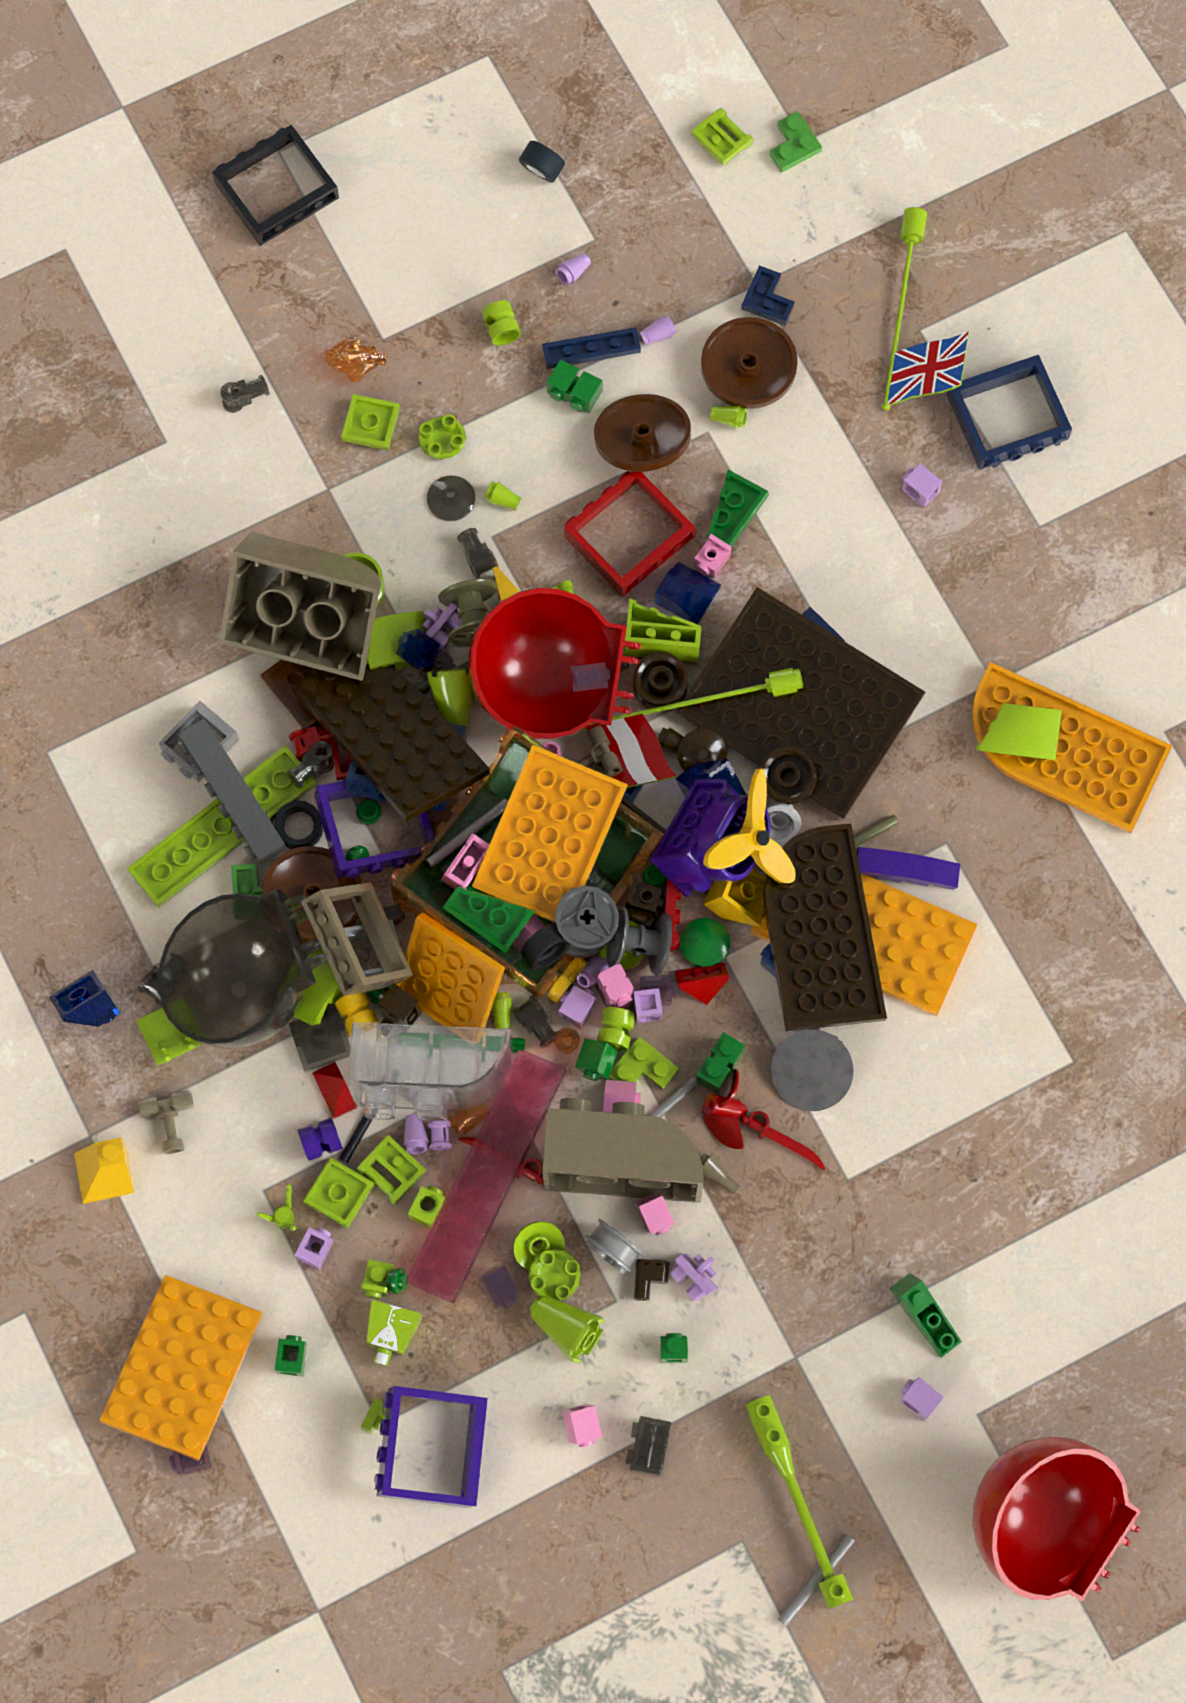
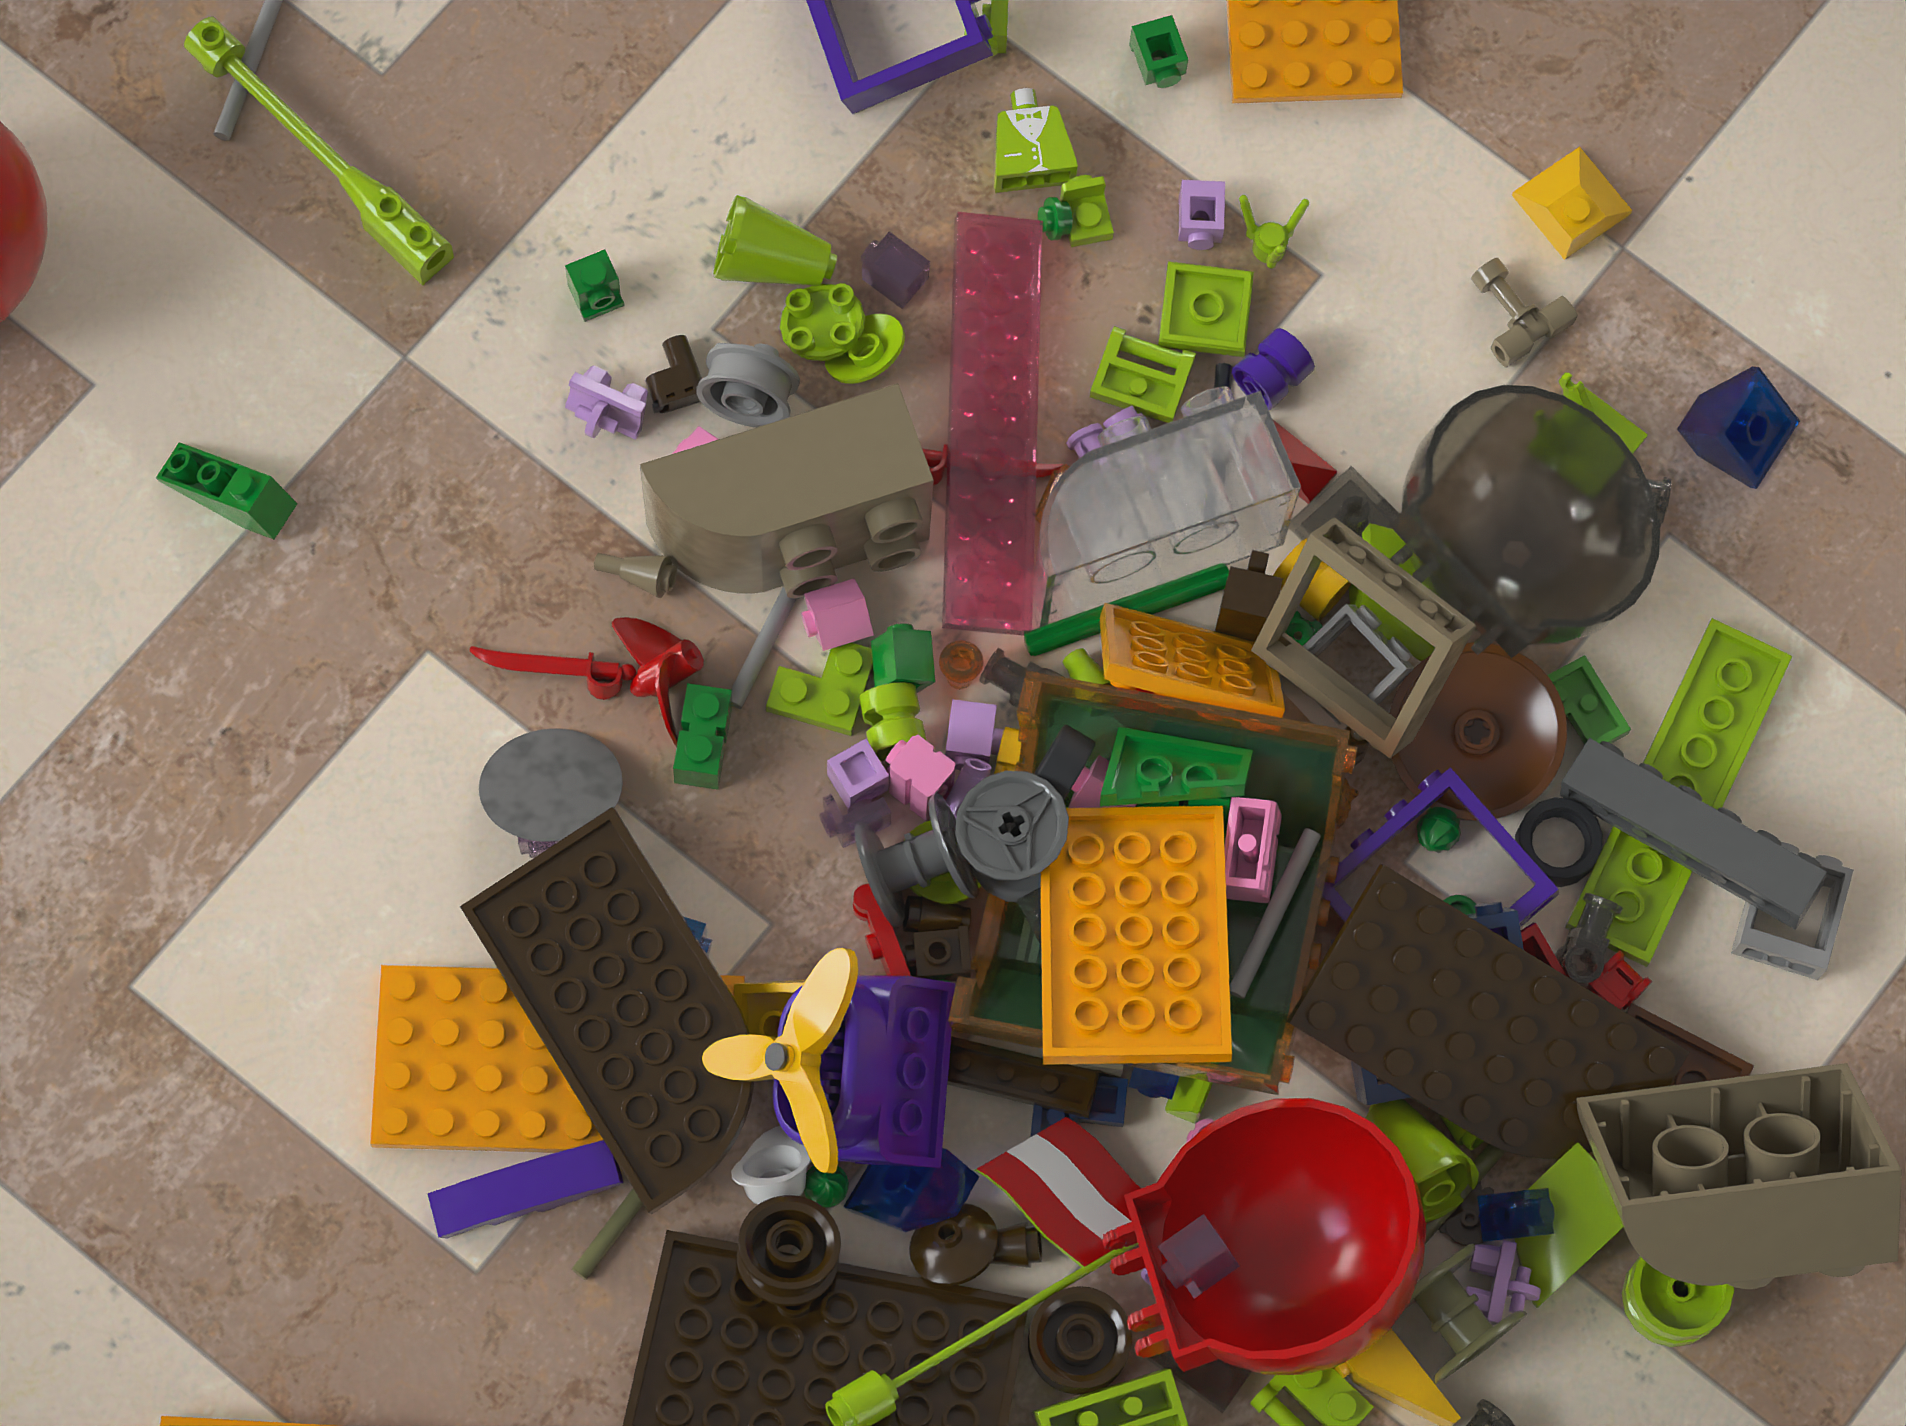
camera: 150 degrees right, 0 degrees up
lime brick [408,1185,446,1230] -> none
bright pink brick [562,1404,602,1447] -> none
dark tan bar [575,725,623,777] -> none
clear smoke brick [626,1416,671,1477] -> none
red slope [674,962,729,1005] -> none
green dish [680,918,730,967] -> none
lavender brick [900,1377,944,1421] -> none

